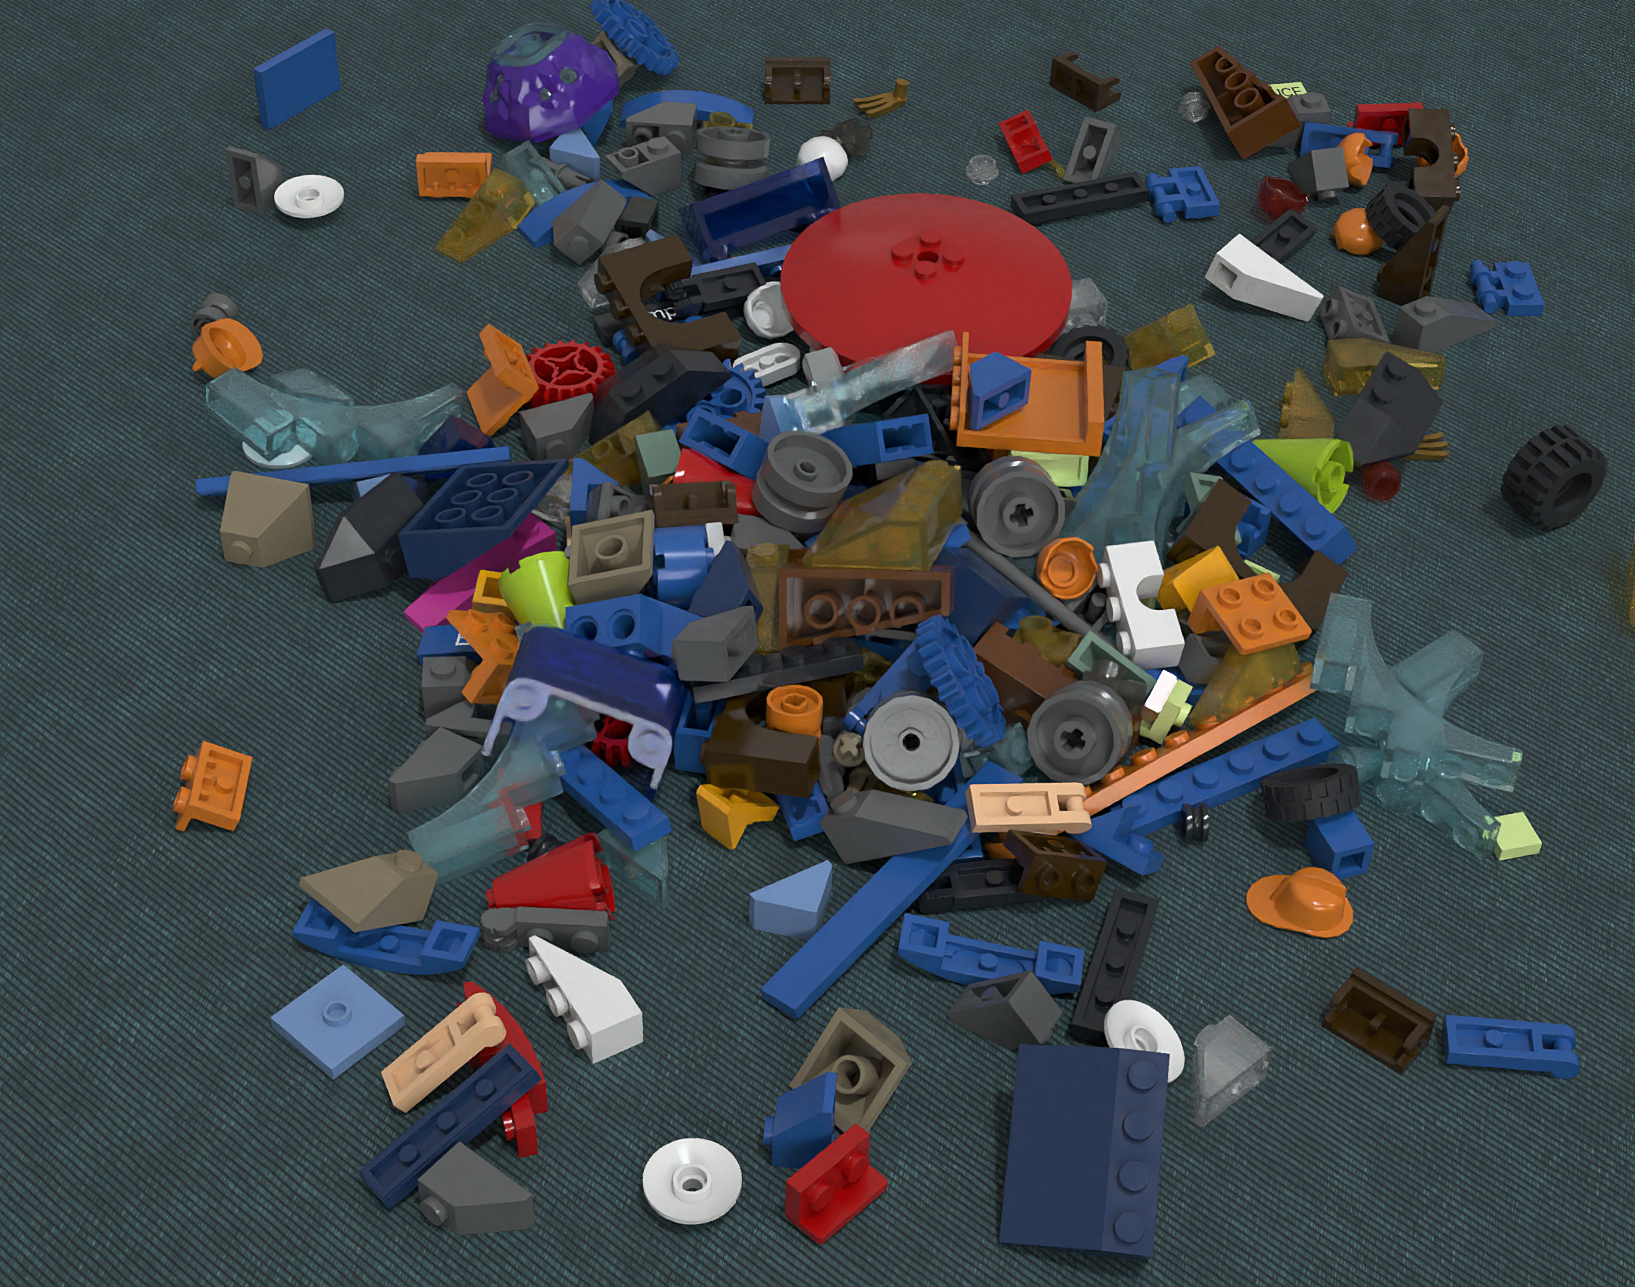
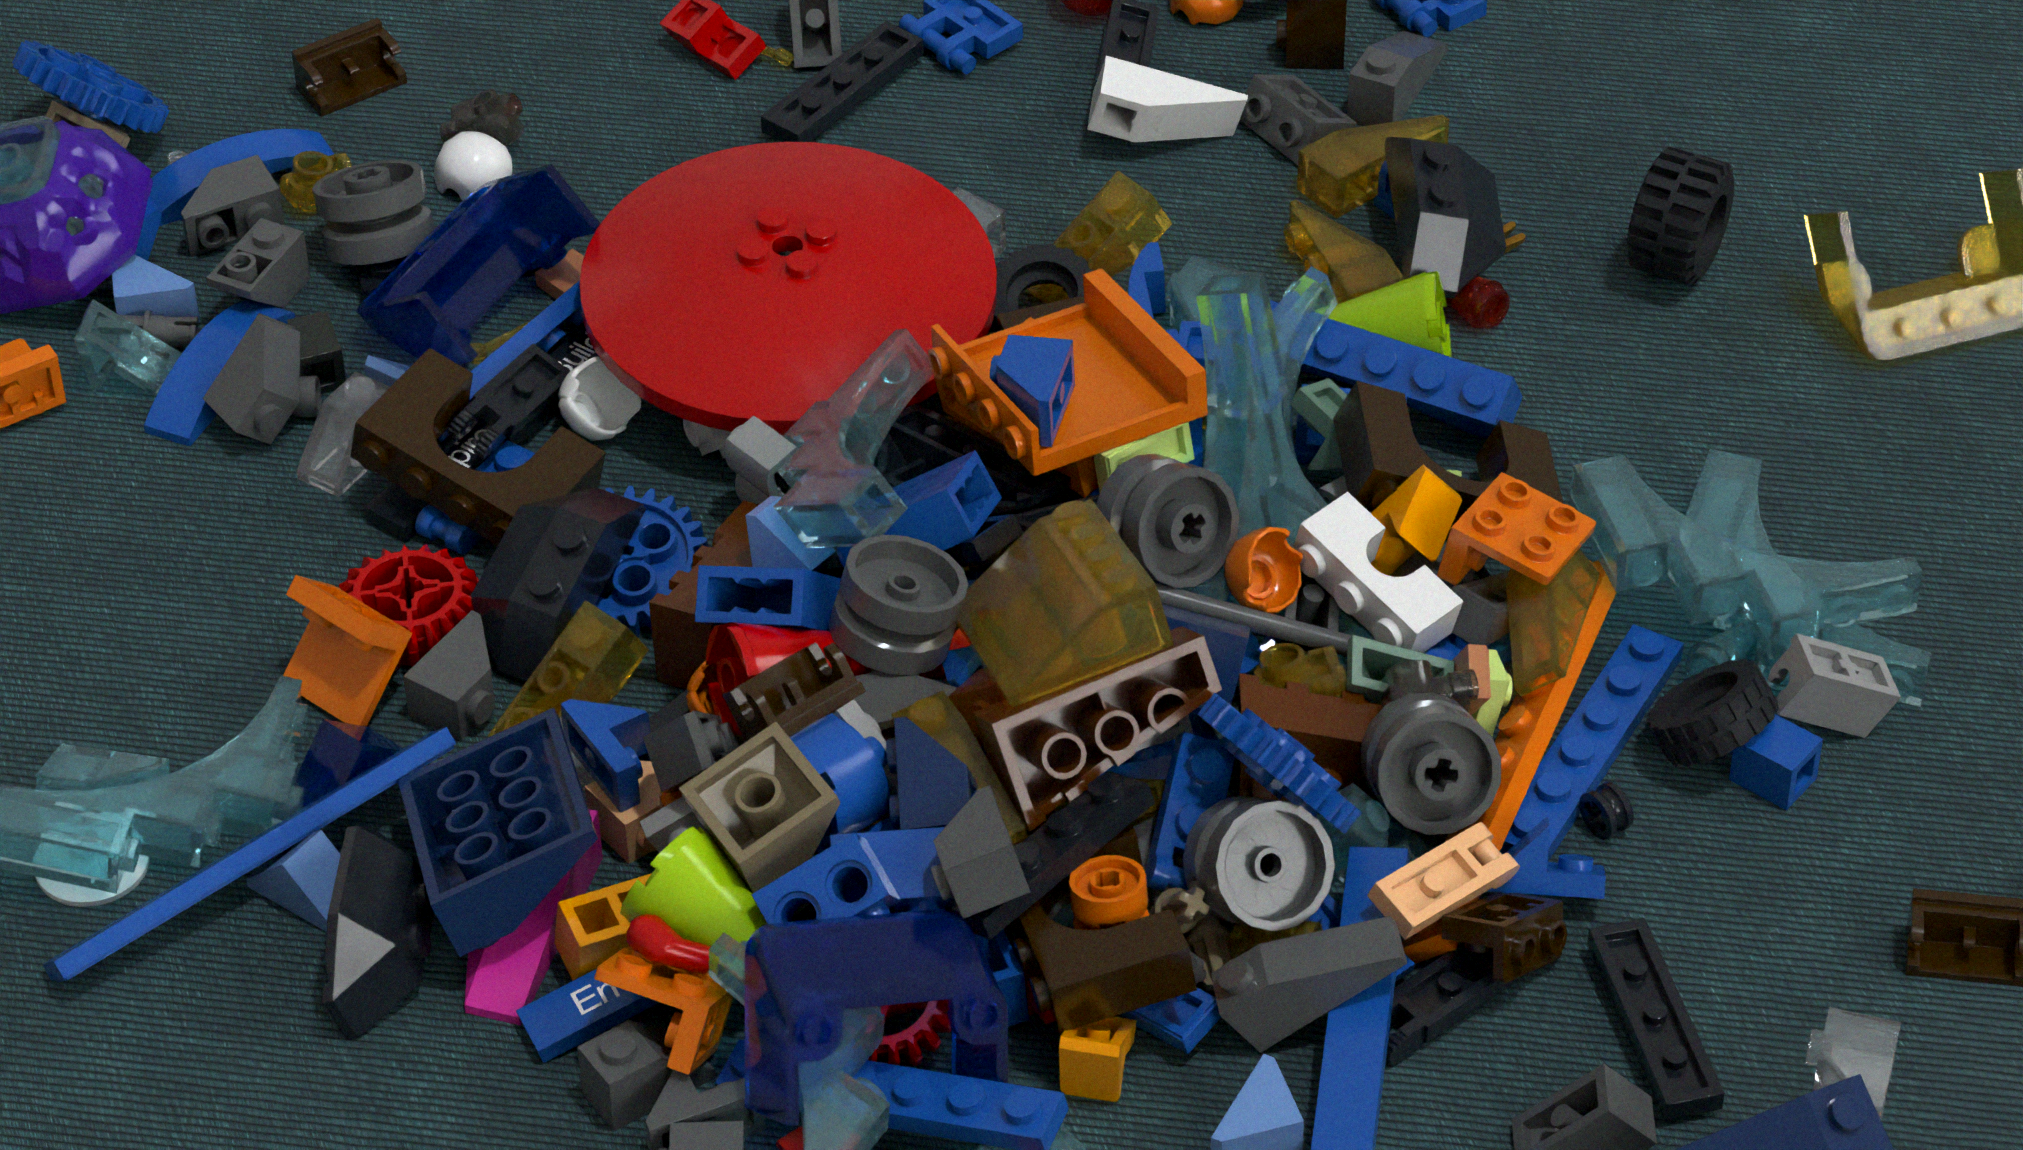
camera: 30 degrees left, 0 degrees up
dark tan slope [220,471,317,568] -> none
clear yellow slope [435,167,535,264] -> none
sand green slope [634,429,681,494] -> none
white plate [733,343,800,387] -> none
pearl gold piece [853,79,909,118] -> none
blue slope [897,913,1085,995] -> none
clear plate [966,155,999,185] -> none
white dish [1104,1000,1185,1084] -> none
orange piece [1246,867,1353,938] -> none
yellowish green tile [1480,812,1542,861] -> none
none -> red arm [626,914,713,975]
none -> light grey hinge [1768,633,1901,738]

